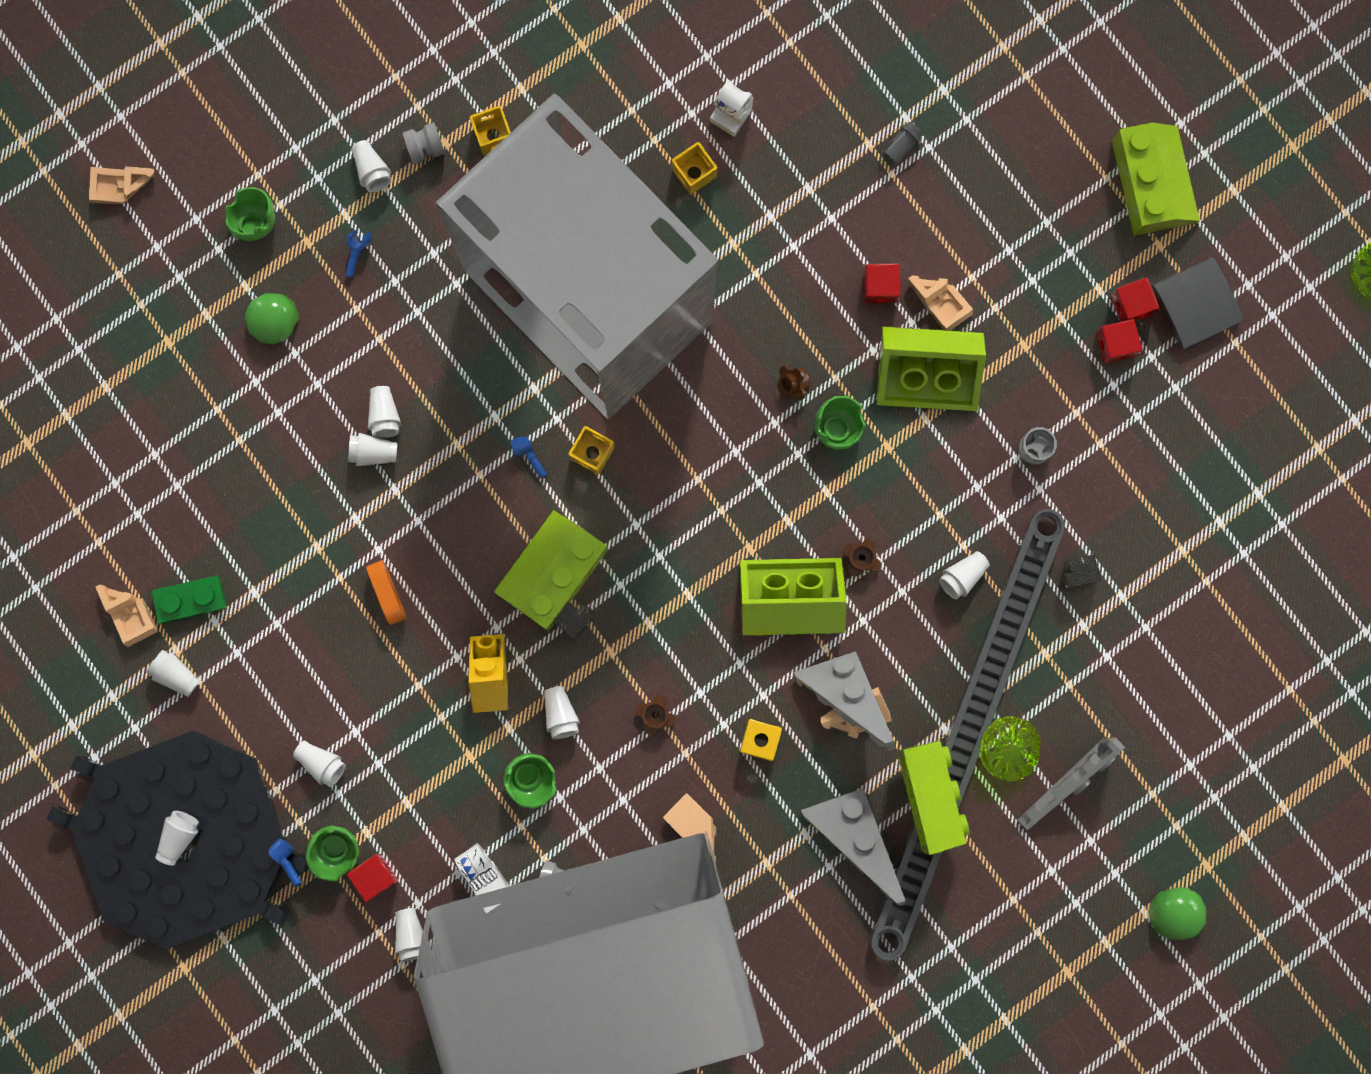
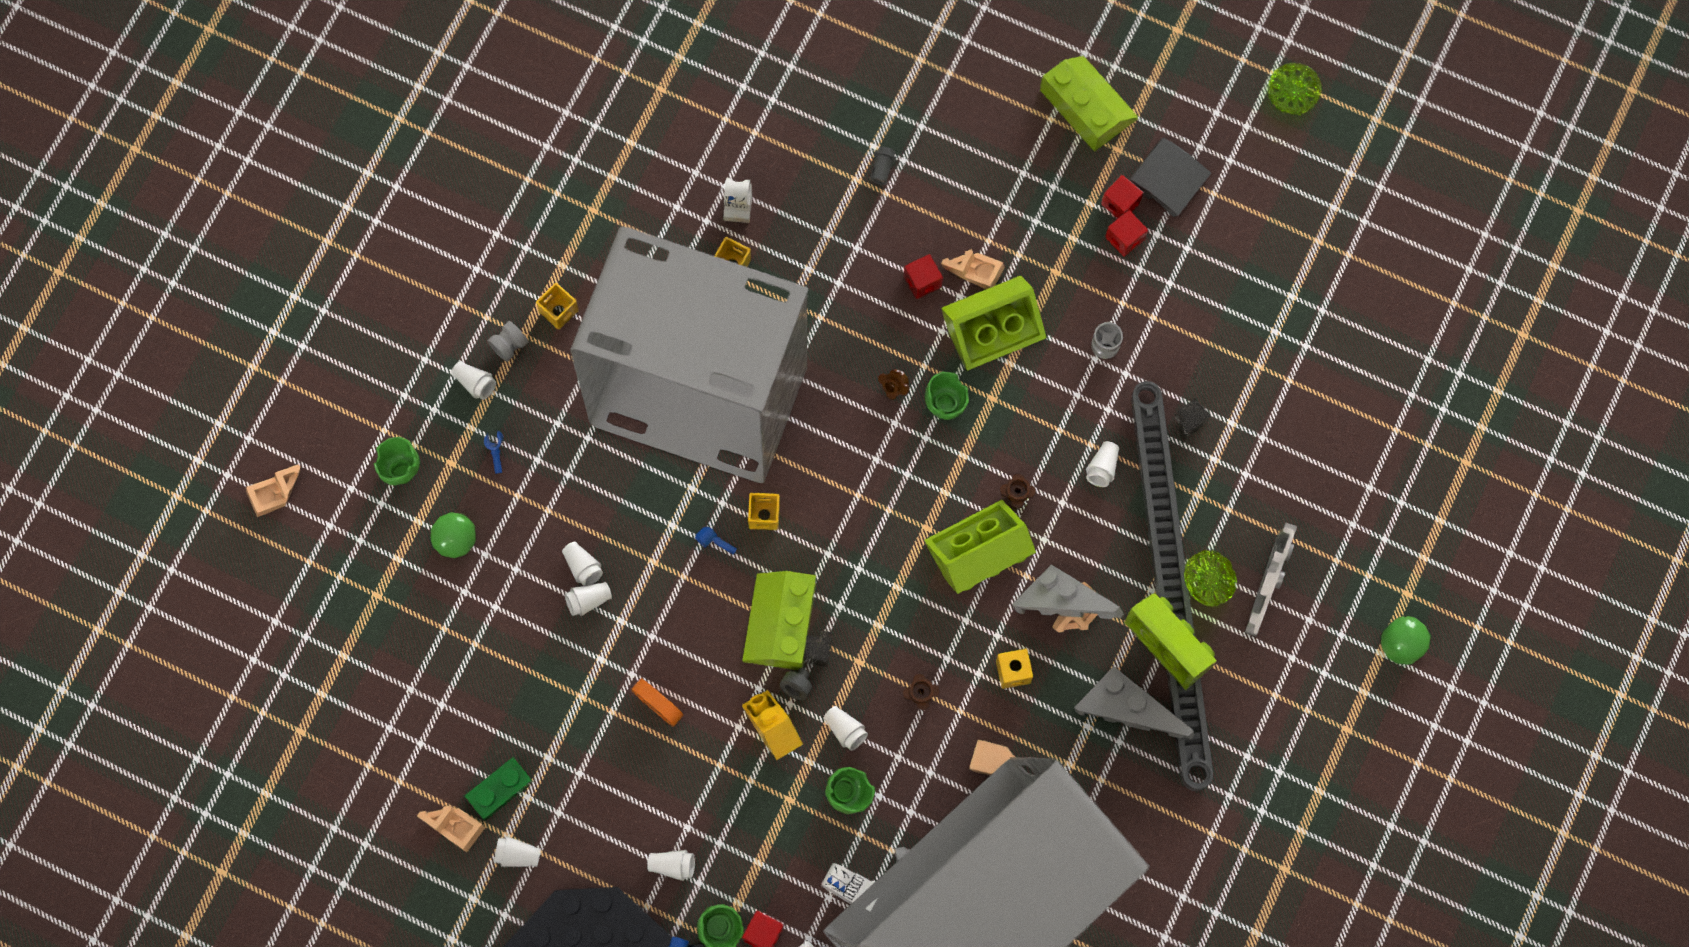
camera: 30 degrees left, 10 degrees down
none -> dark grey tile [780,668,812,700]

